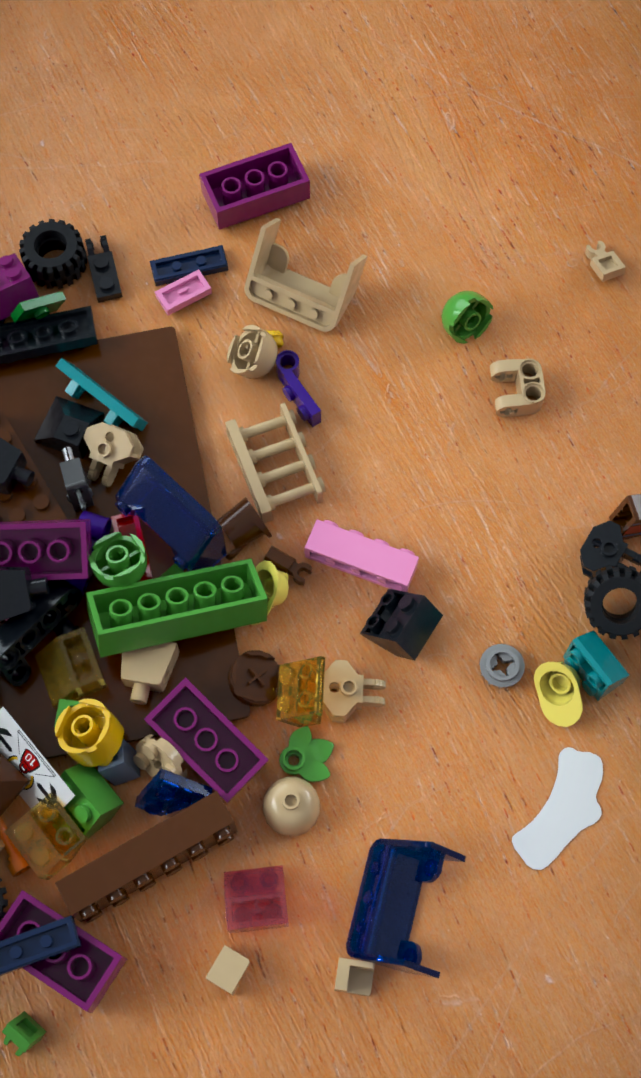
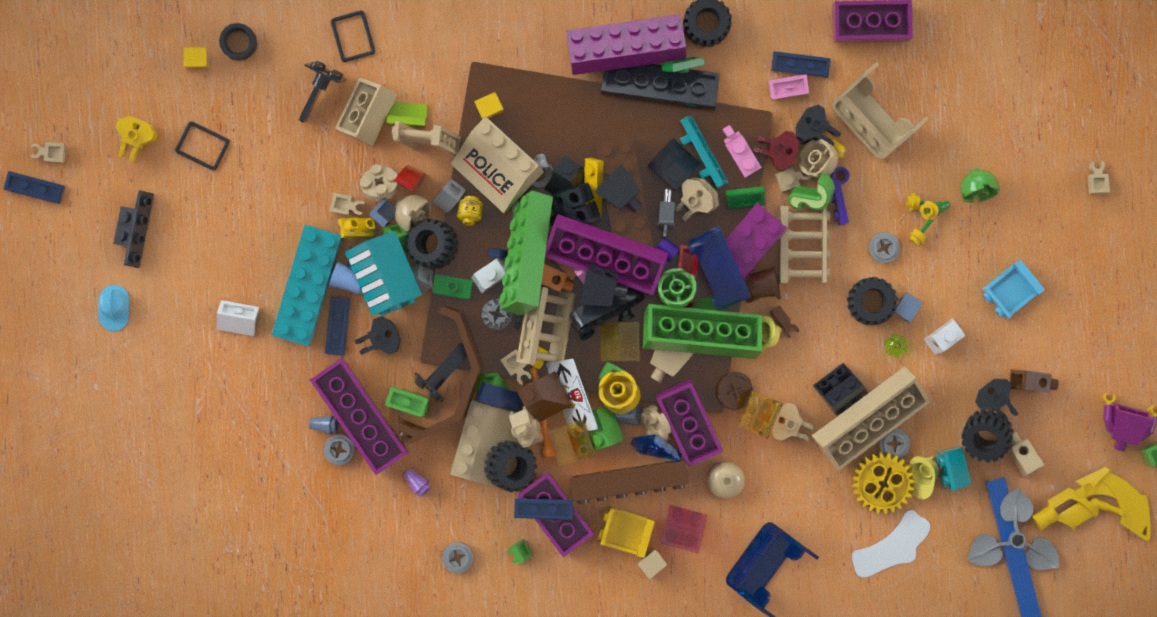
camera: 20 degrees right, 20 degrees up
black hinge [85,235,123,303] -> none
bright green plate [279,726,334,782] -> none
bright pink brick [304,519,419,592] -> none
tan panel [334,957,375,996] -> none
tan piece [489,359,546,417] -> none
none -> yellow panel [597,507,655,558]
none -> magenta brick [707,203,788,287]
none -> bright pink hinge [723,125,762,178]
none -> green plate [725,186,765,209]
none -> dark red hinge [753,131,799,171]
none -> tan plate [775,167,811,192]
none -> bright green animal [788,174,835,210]
none -> black hinge [795,104,841,146]
none -> tan brick [812,367,930,471]
none -> black tyre [847,277,898,326]
none -> yellow gear [852,451,915,514]
none -> light grey gear [869,232,900,263]
none -> clear neon green plant [884,334,908,358]
none -> sand blue panel [895,292,923,322]
none -> yellow plant [906,193,950,246]
none -> white torso [923,318,965,355]
none -> medium azure panel [981,260,1045,319]

